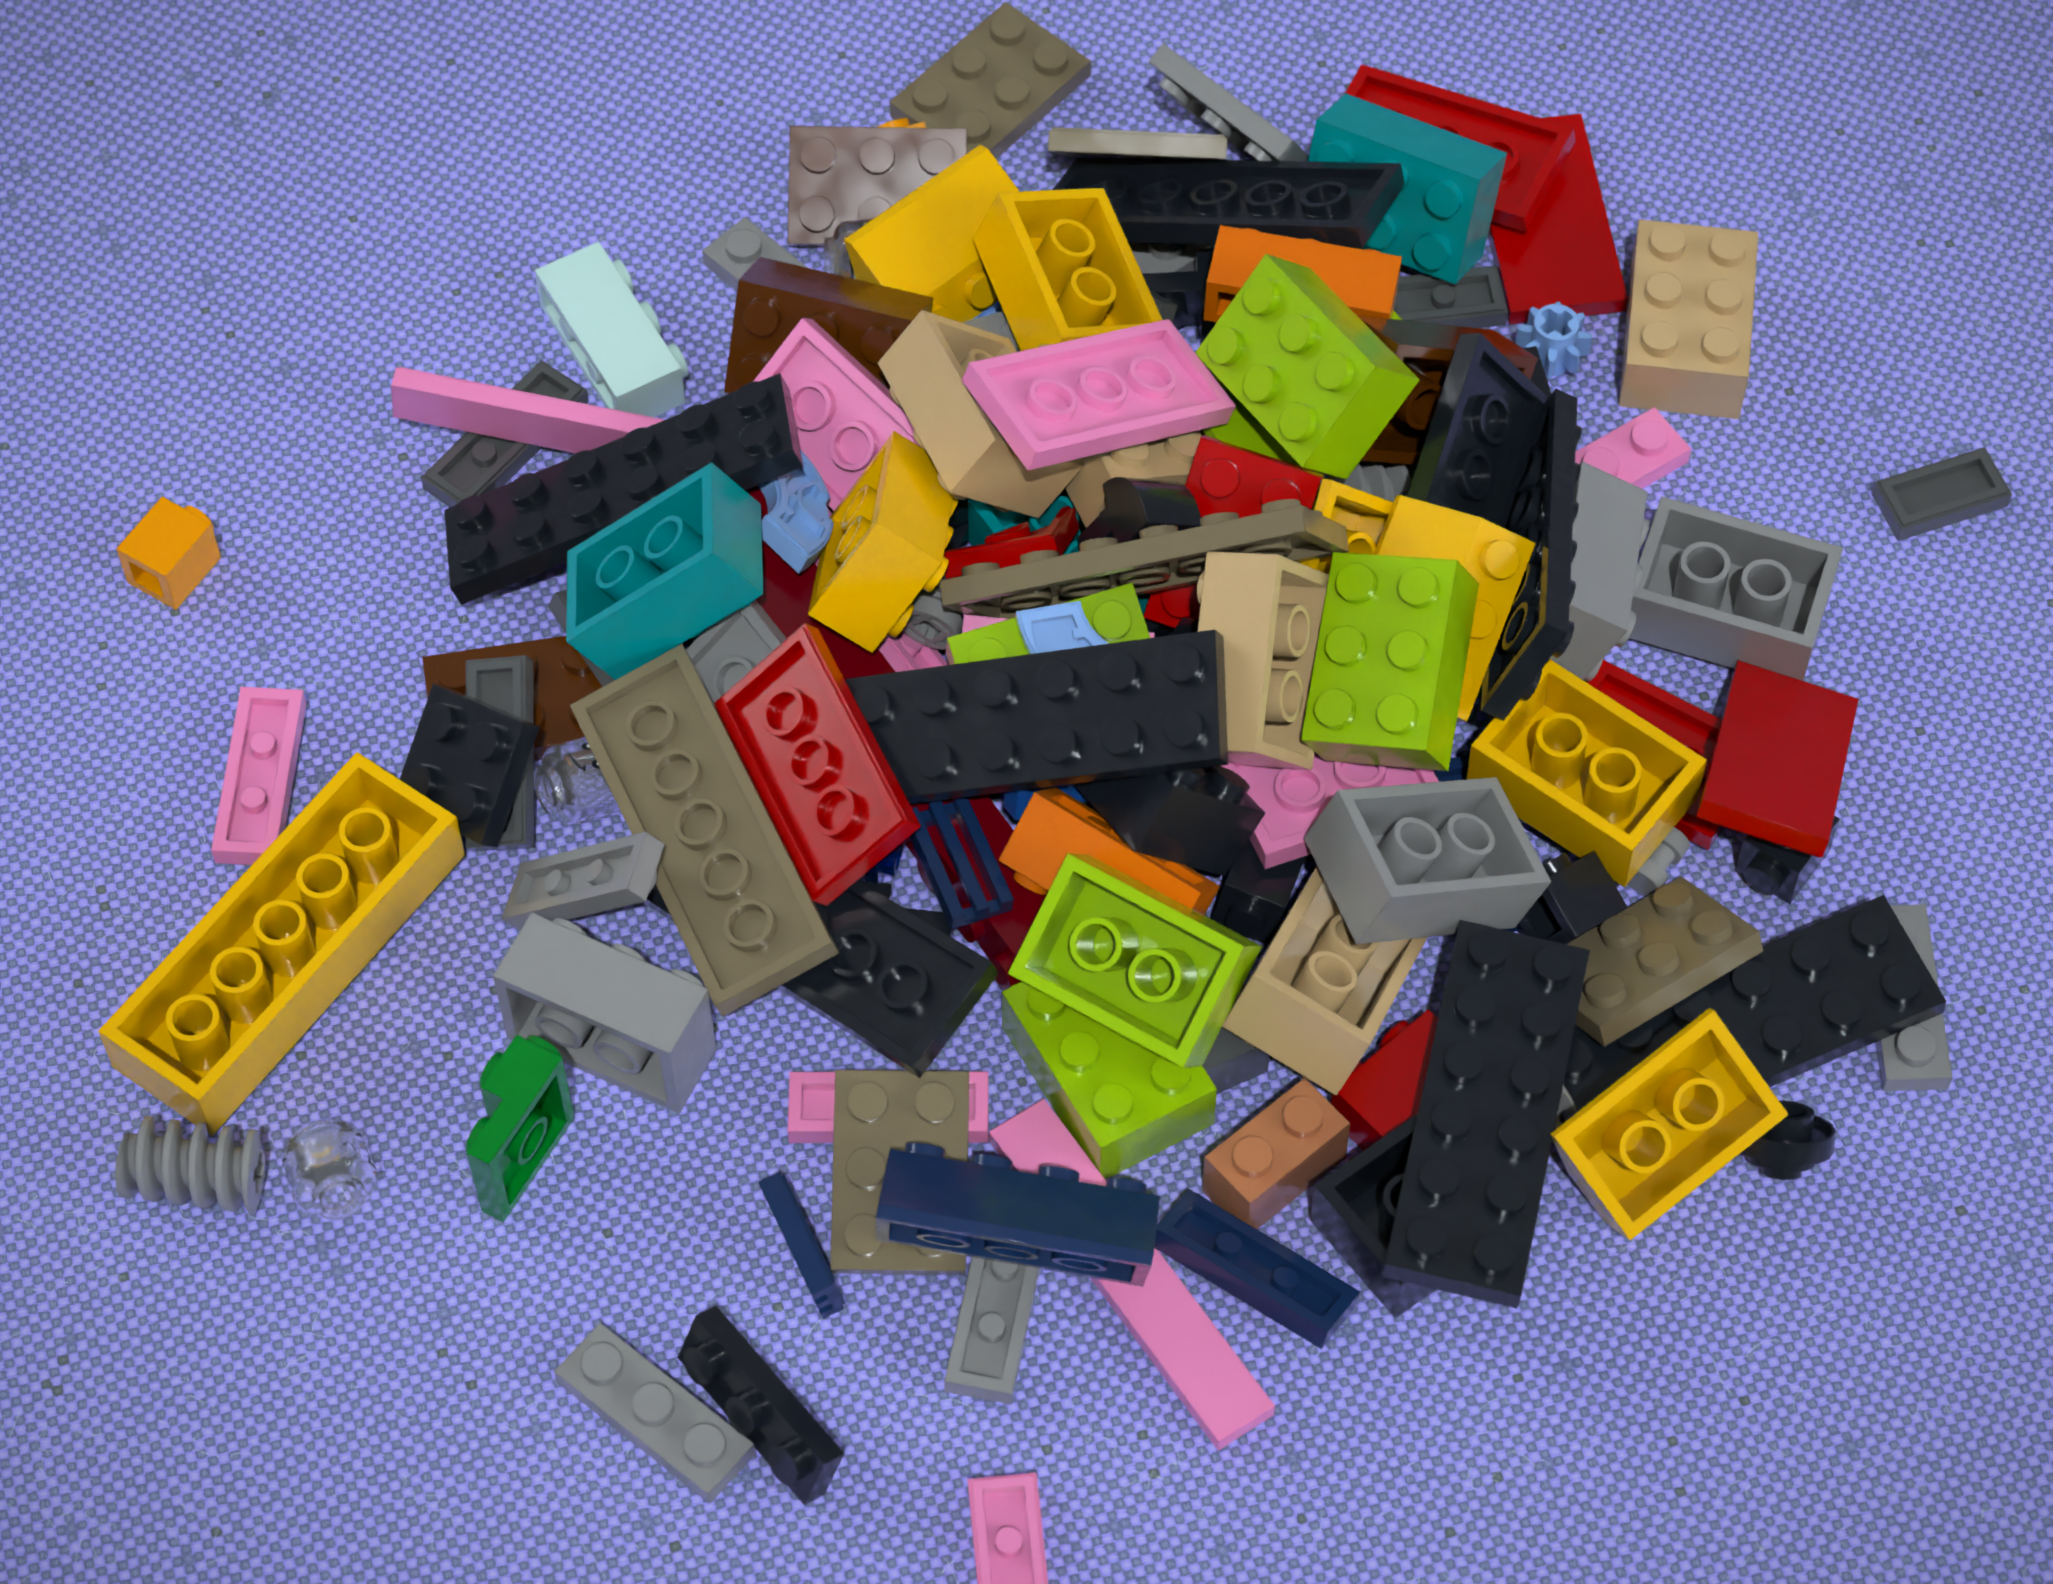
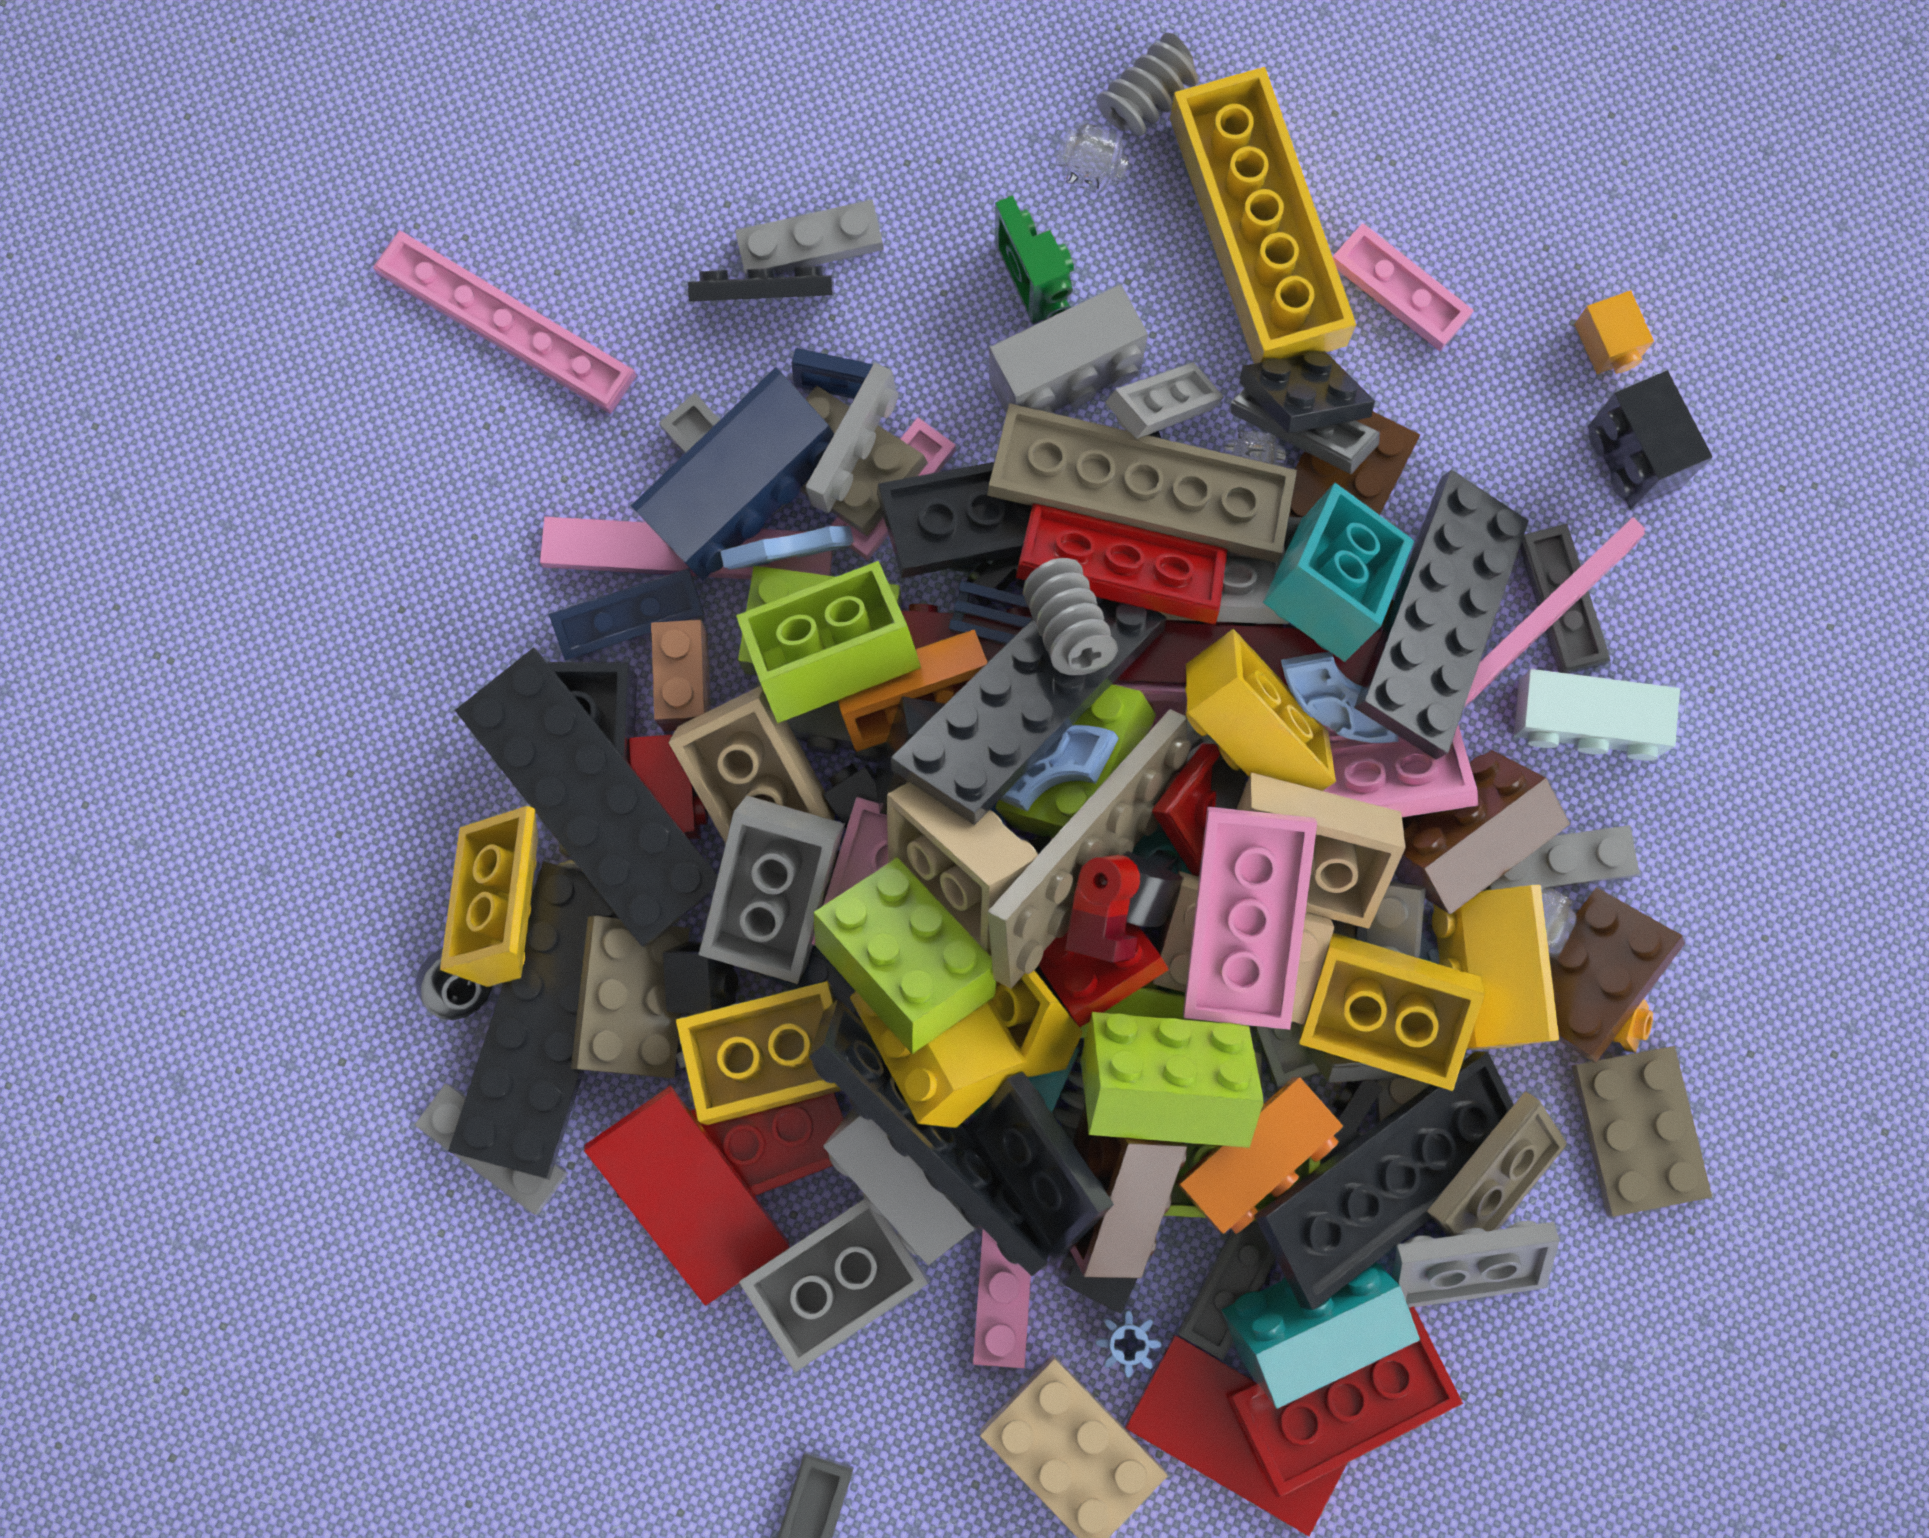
camera: 130 degrees right, 20 degrees up
none -> light blue tile [720,526,854,570]
none -> light grey plate [805,362,899,513]
none -> light grey piece [1023,558,1118,675]
none -> leg [1065,855,1140,963]
none -> black brick [1588,370,1713,510]

